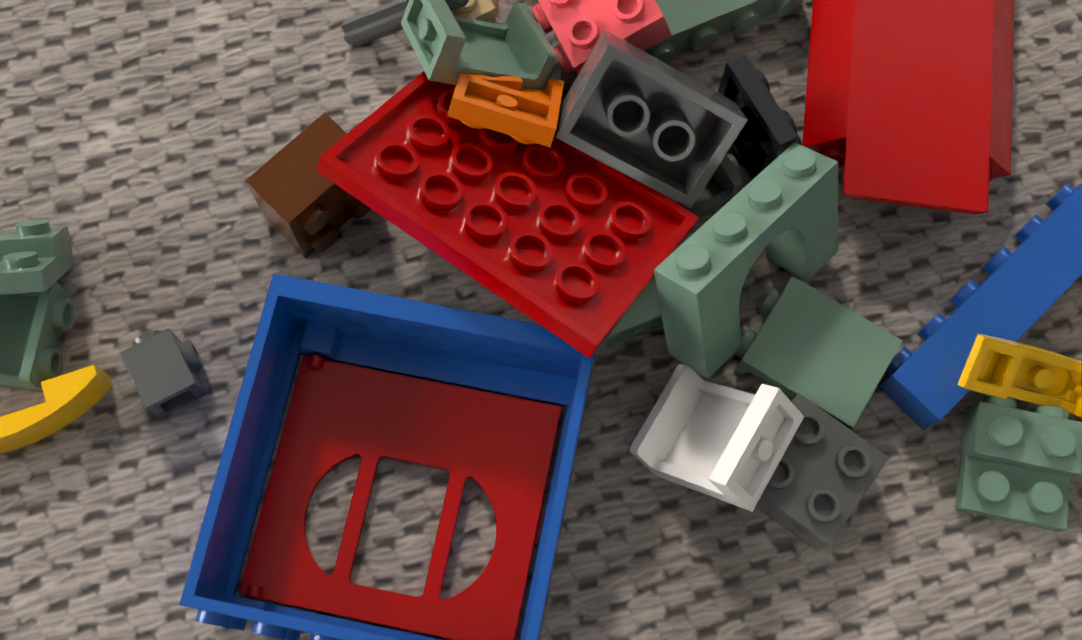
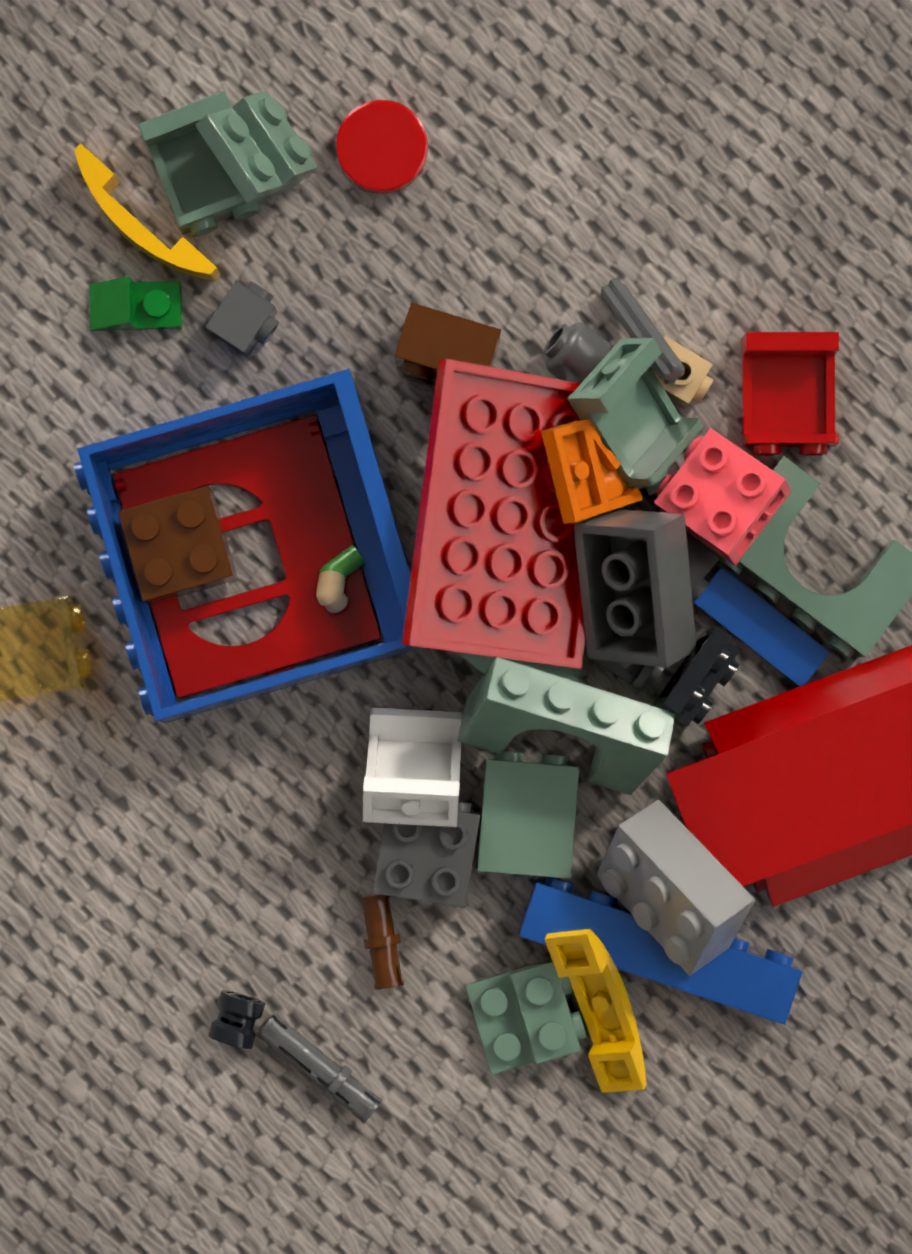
camera: 65 degrees right, 15 degrees up
none -> green slope [89,277,182,331]
none -> reddish brown brick [118,486,238,605]
none -> arm [316,544,366,613]
none -> red tile [336,100,428,194]
none -> reddish brown pin [360,895,404,990]
none -> dark grey head [543,322,612,384]
none -> light grey brick [596,799,755,976]
none -> blue tile [693,567,830,687]

